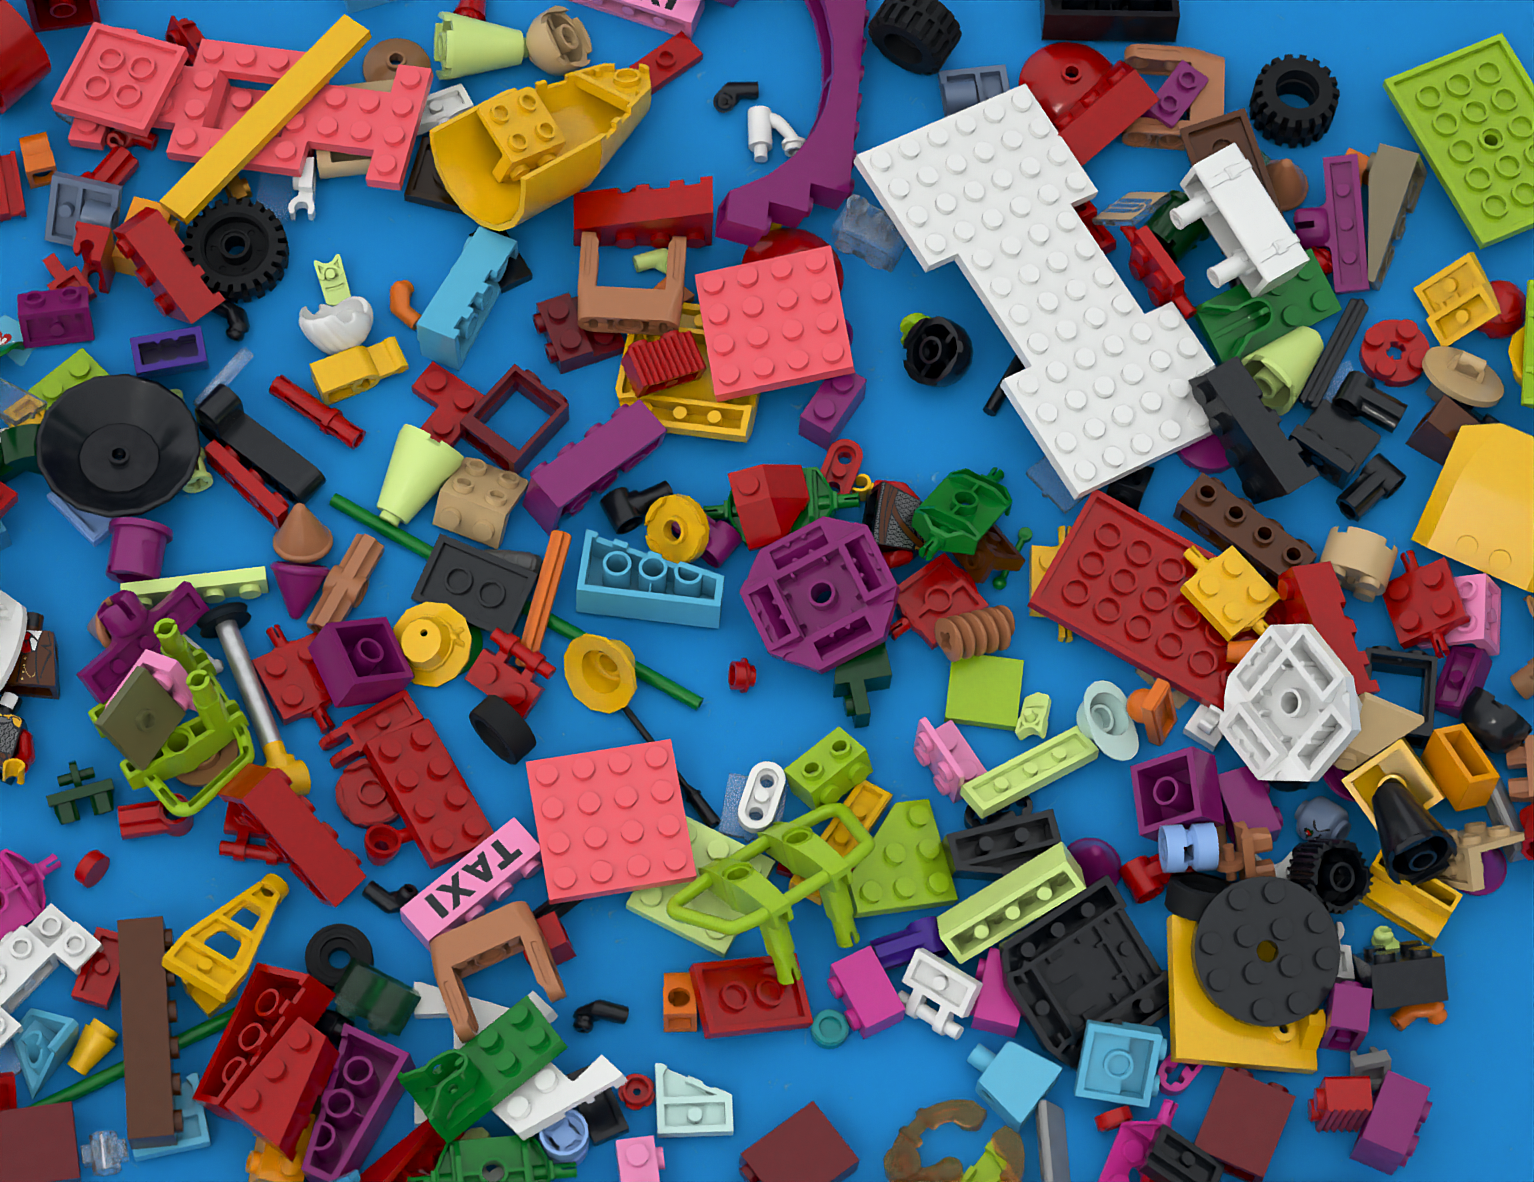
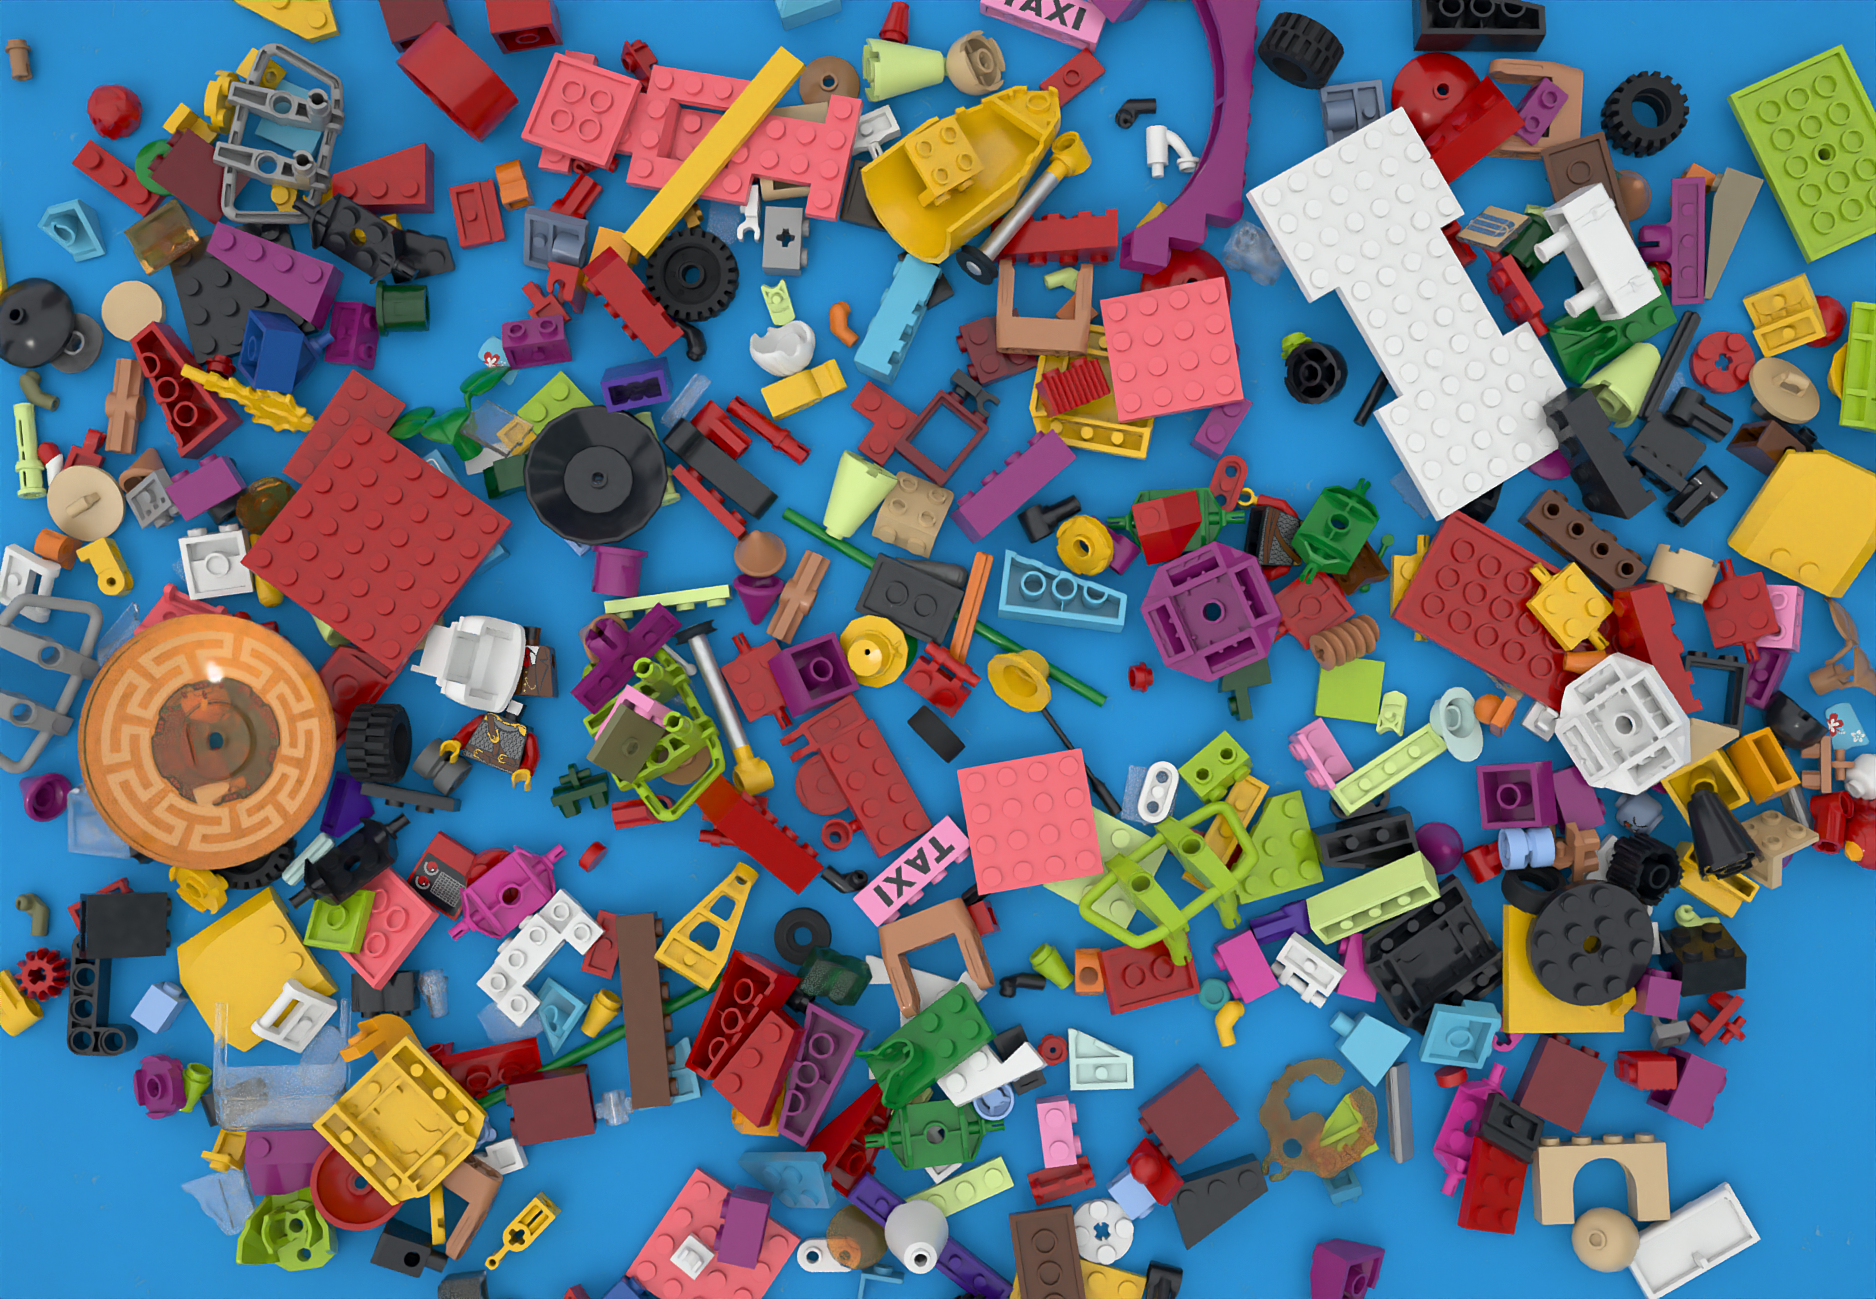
camera: 10 degrees right, 20 degrees up
none -> red piece [689,400,753,461]
none -> light grey brick [762,206,810,276]
none -> black plate [950,368,1000,419]
none -> piece [956,131,1092,285]
none -> lime cone [1029,943,1074,990]
none -> yellow arm [1215,1000,1245,1047]
none -> red hips [1687,991,1747,1047]

